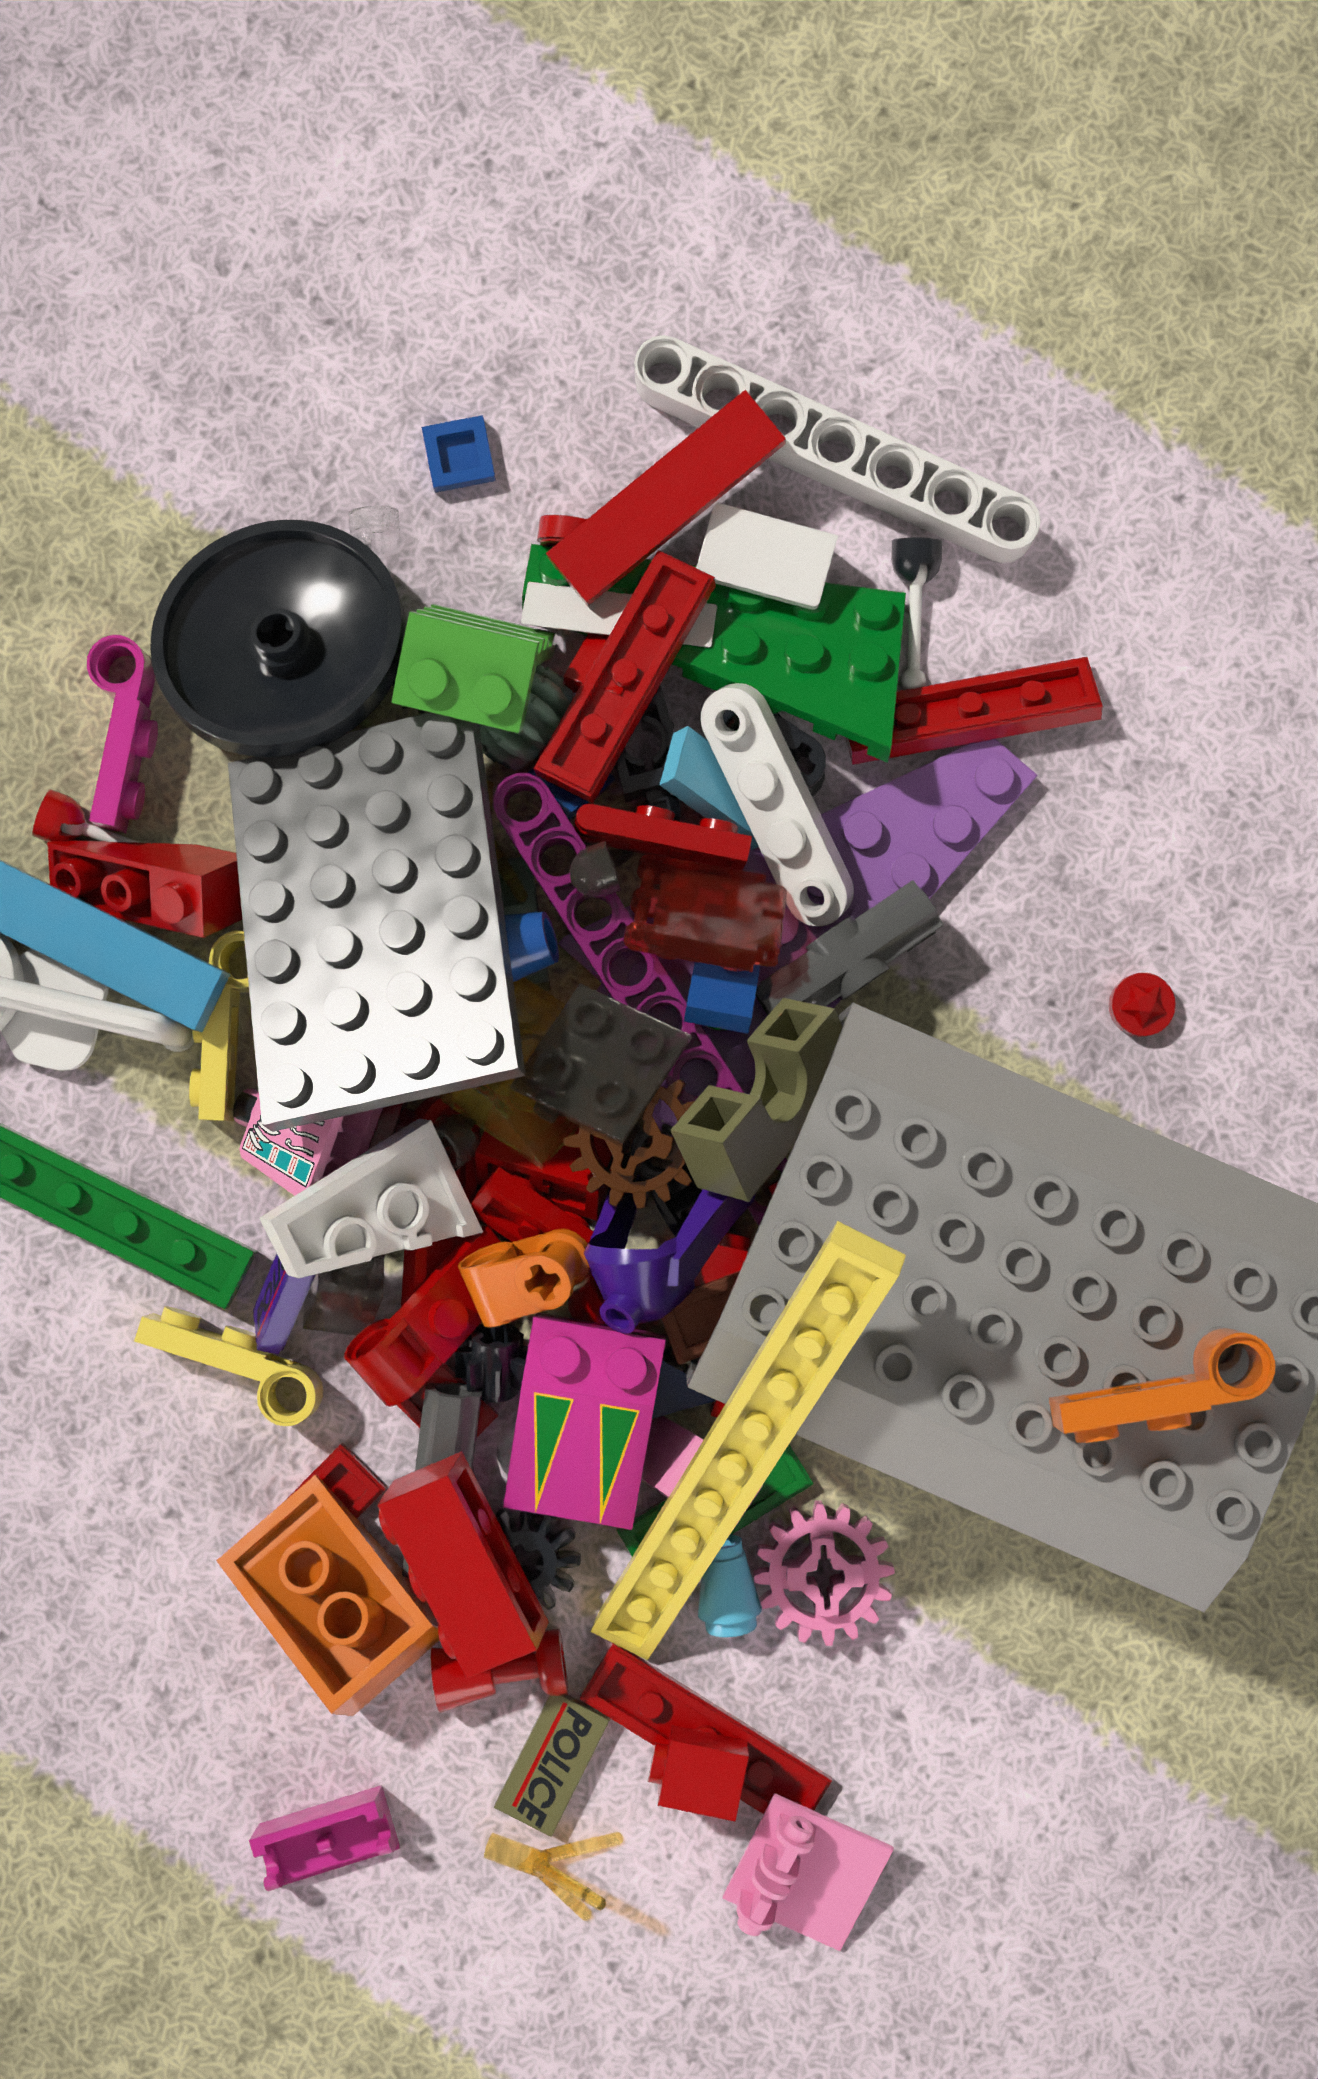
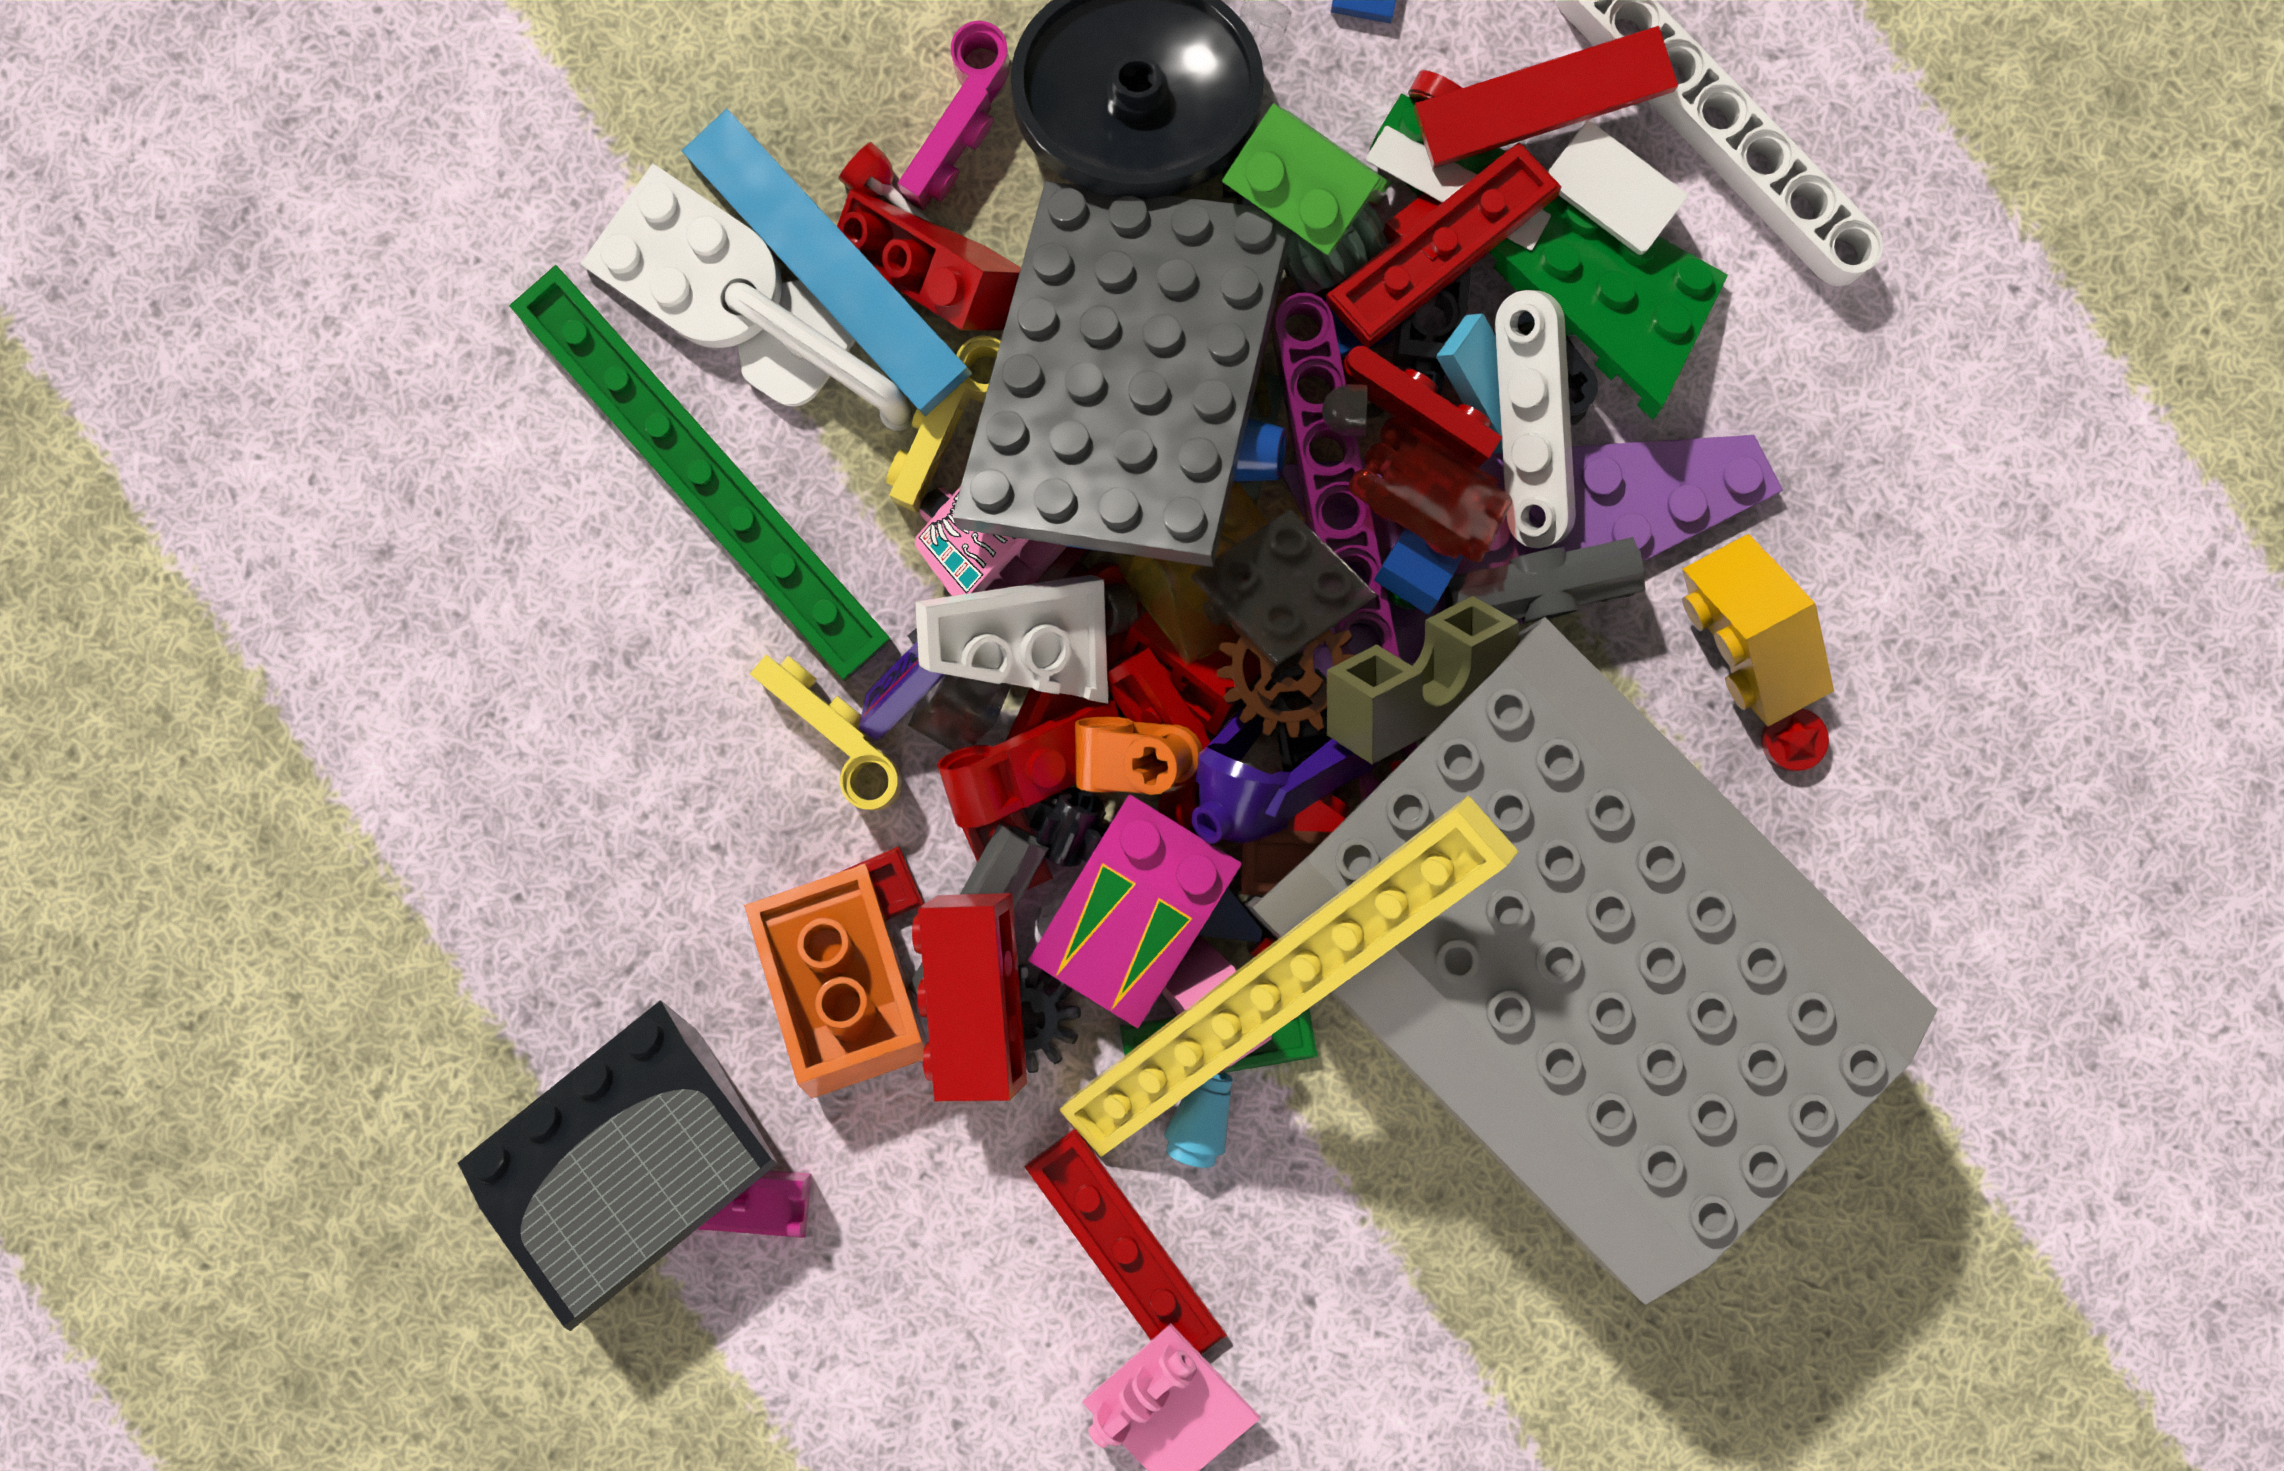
camera: 15 degrees right, 0 degrees up
red piece [430,1628,569,1713] -> none
clear yellow plant [484,1832,624,1921] -> none
olive tile [494,1694,610,1837] -> none
red brick [648,1725,749,1822] -> none
bright pink gear [753,1500,895,1646] -> none
red tile [845,657,1103,765] -> none
hinge [891,537,942,690] -> none
orange plate [1049,1328,1275,1443] -> none
none -> slope [458,1000,778,1331]
none -> yellow brick [1682,533,1834,727]

